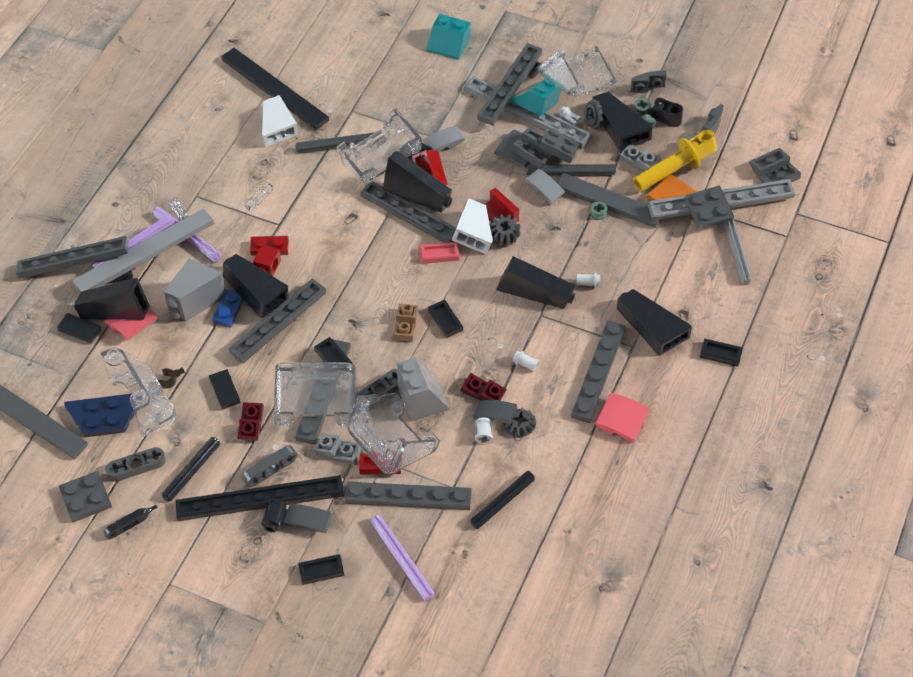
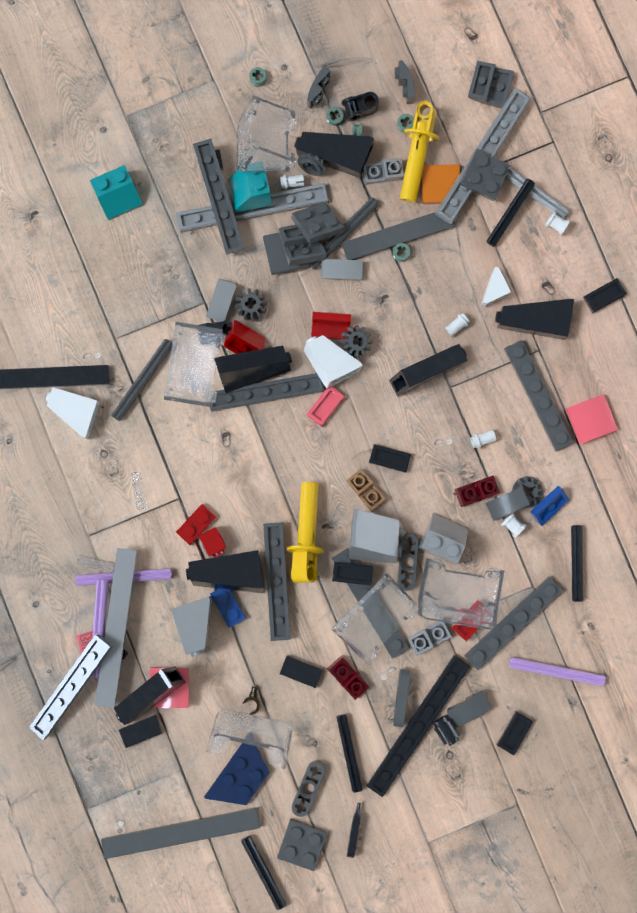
camera: 50 degrees left, 30 degrees up
none -> dark grey gear [235,288,267,322]
none -> black axle [241,836,286,910]
none -> sand green bush [249,67,267,87]
none -> yellow piece [287,482,324,583]
none -> light grey slope [349,509,403,564]
none -> white slope [481,267,511,307]
none -> black axle [487,178,535,247]
none -> blue plate [530,486,570,526]
none -> white bush [544,211,570,236]

